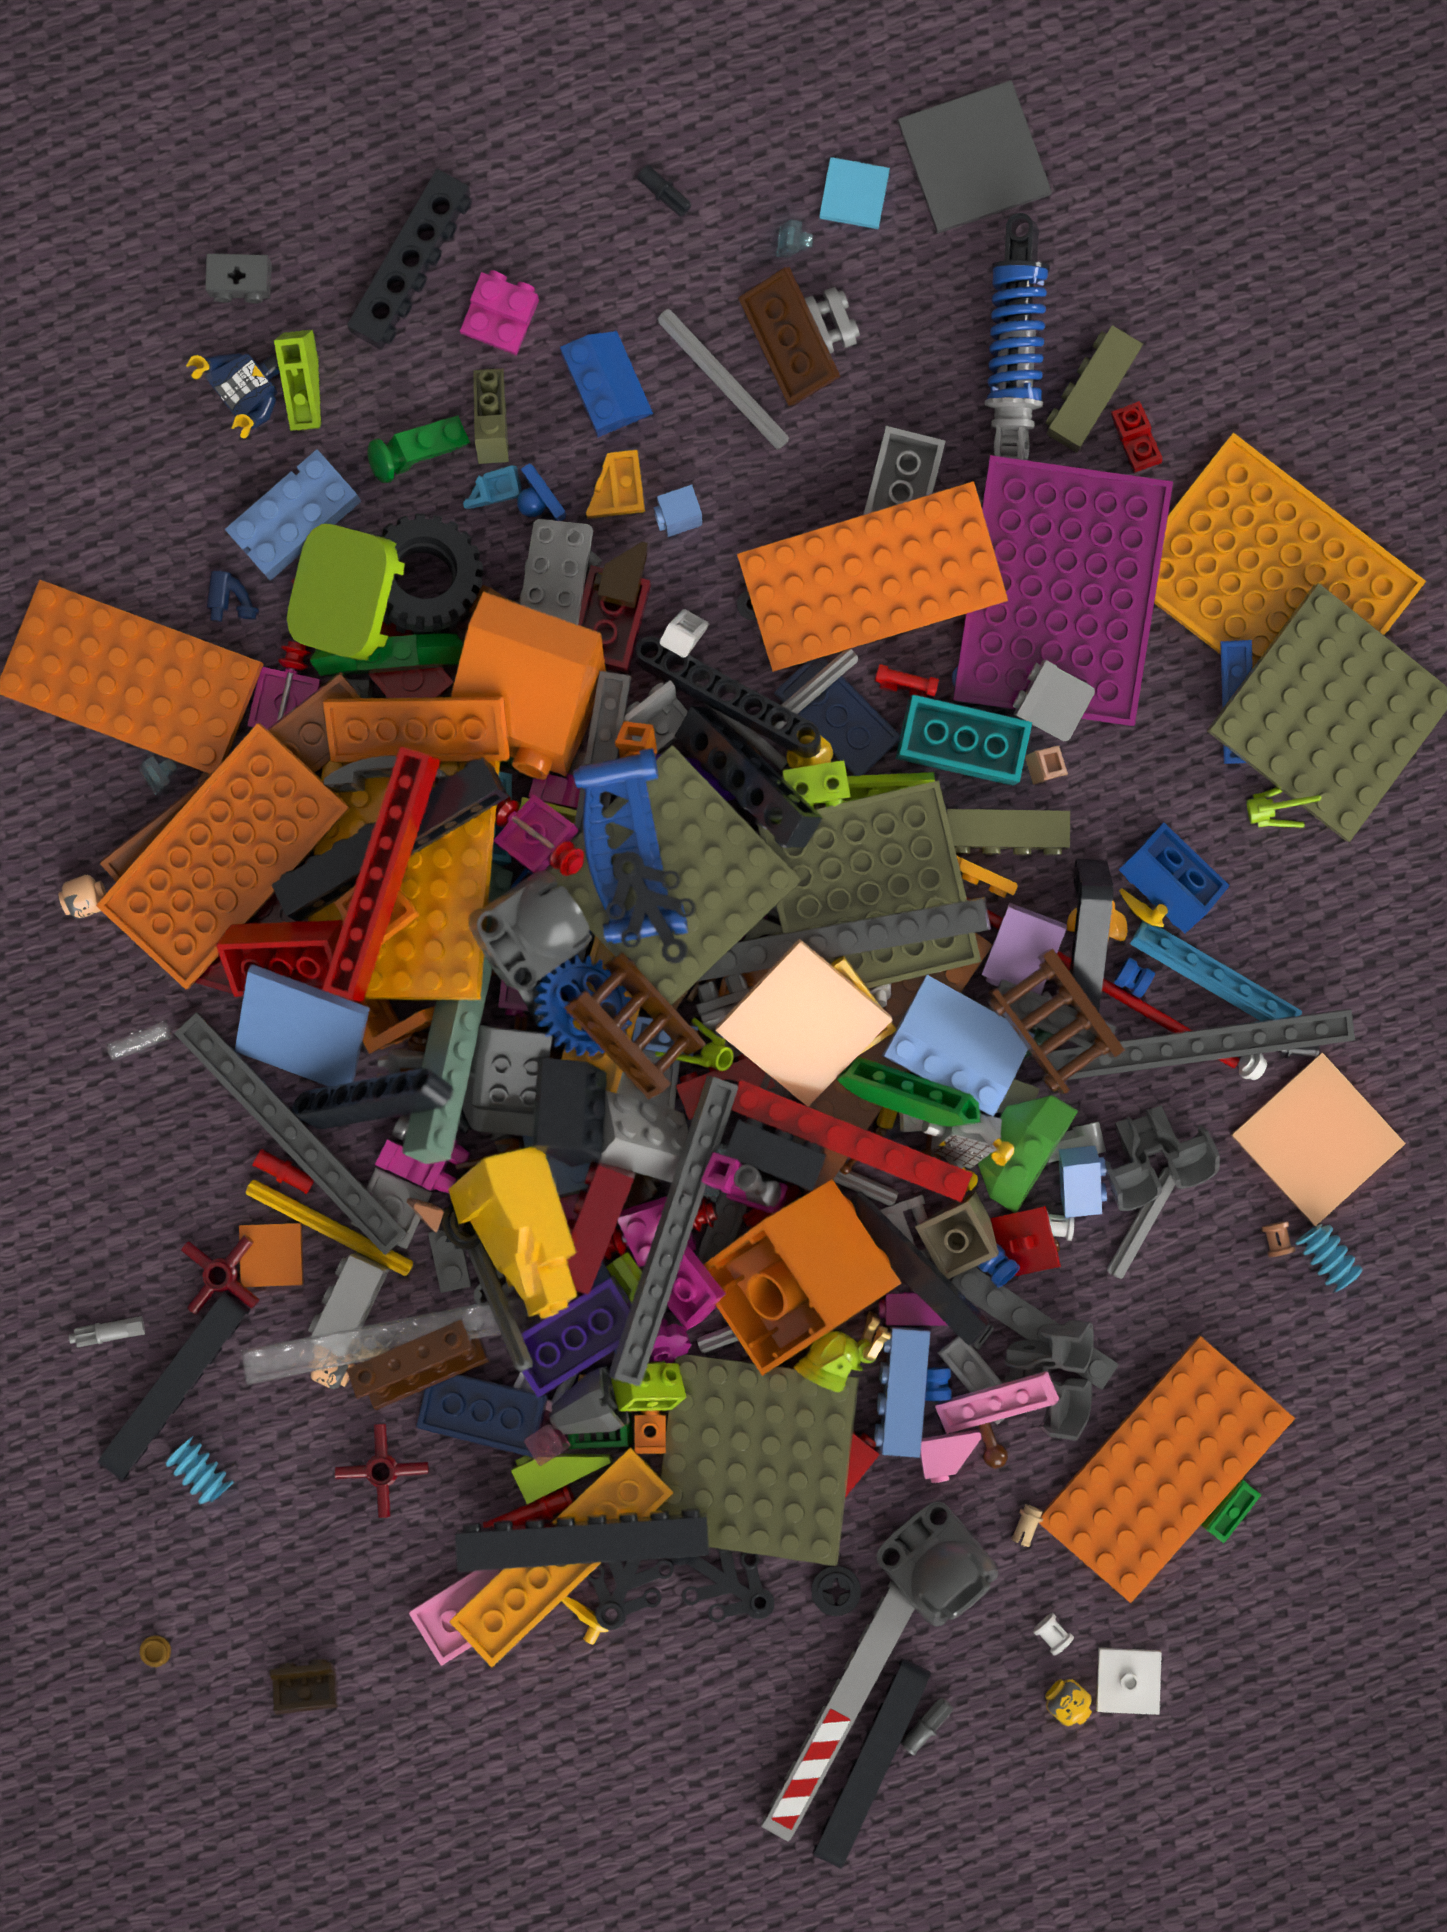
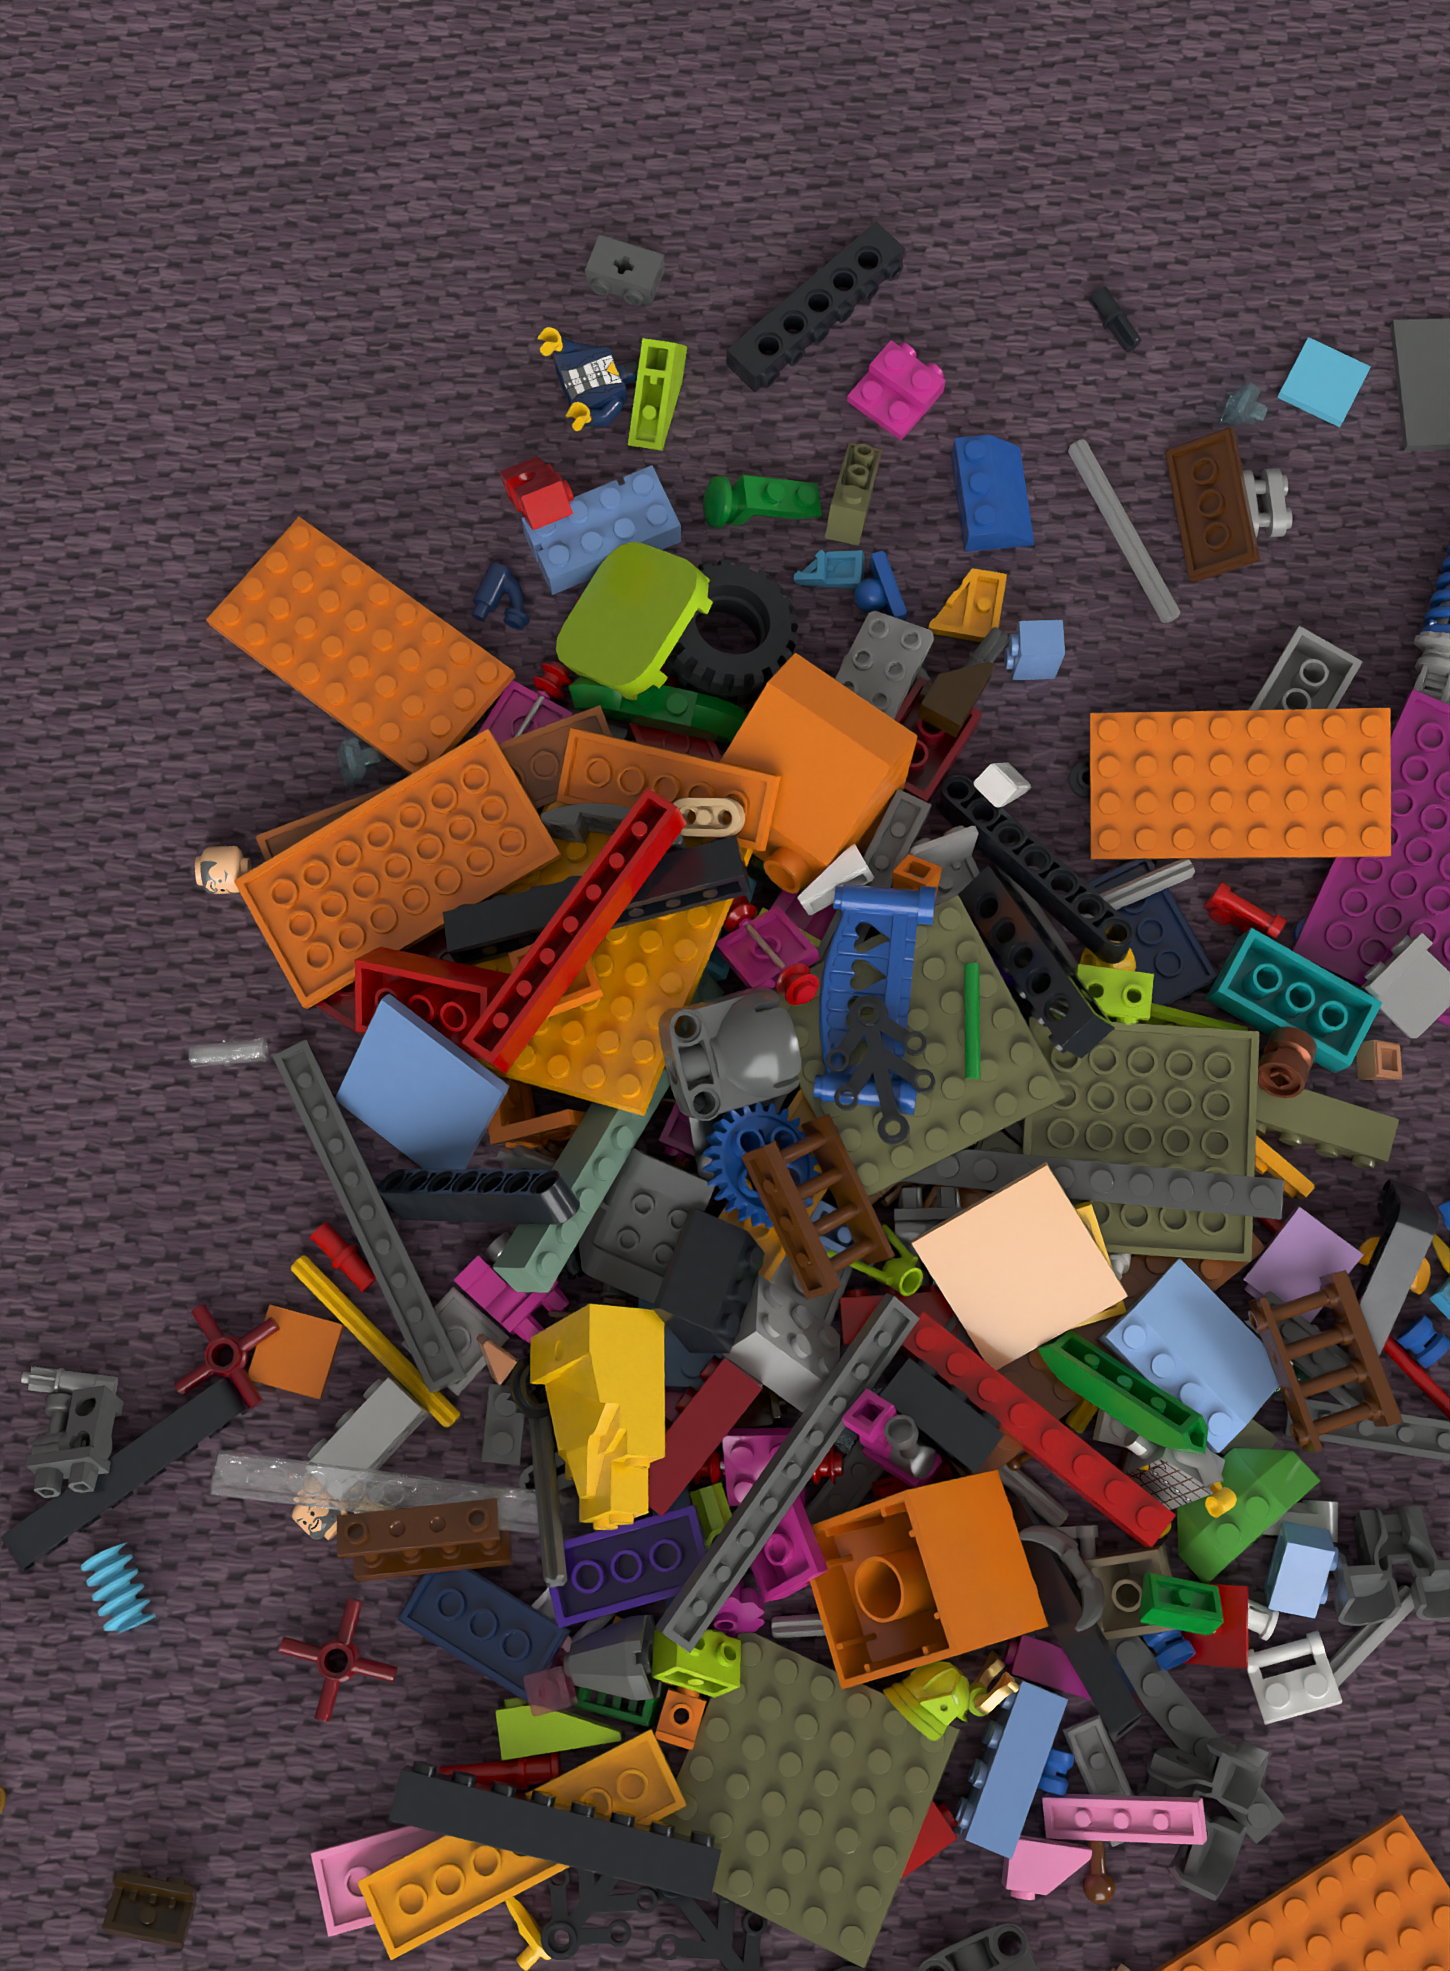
camera: 15 degrees right, 10 degrees down
none -> dark grey hips [26,1385,124,1498]
none -> red arch [499,456,574,530]
none -> tan plate [673,798,745,837]
none -> white slope [797,844,874,915]
none -> dark grey axle [963,627,1009,668]
none -> green bar [964,963,981,1080]
none -> dark grey piece [1018,1525,1105,1632]
none -> green slope [1139,1572,1224,1635]
none -> white plate [1246,1631,1342,1724]
none -> copper wheel [1258,1027,1317,1099]

